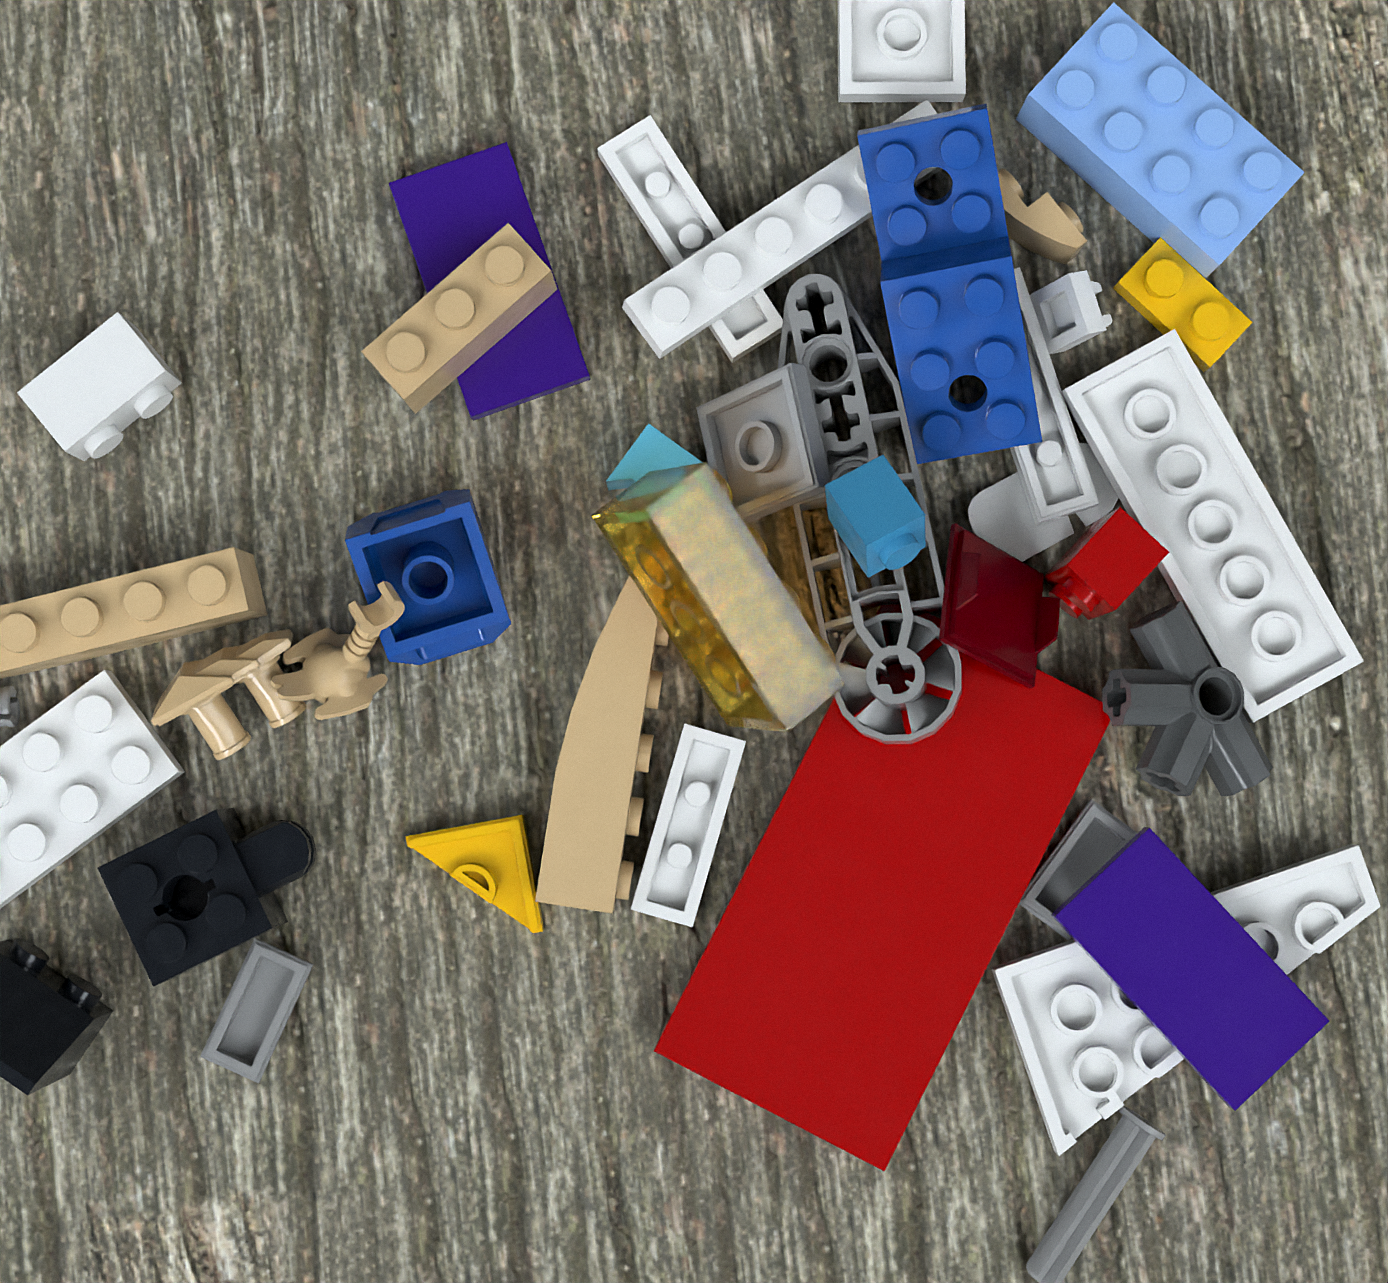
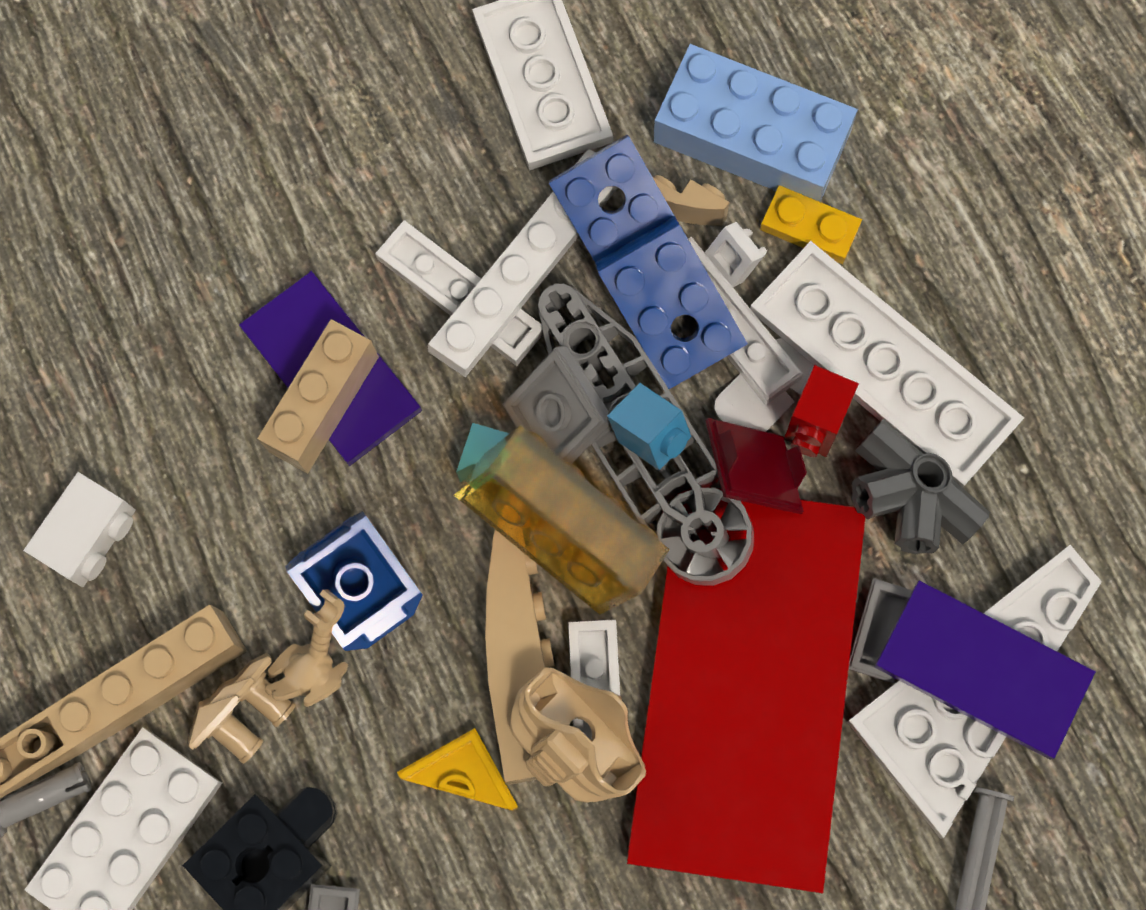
camera: 10 degrees left, 10 degrees down
none -> tan piece [510,667,646,803]

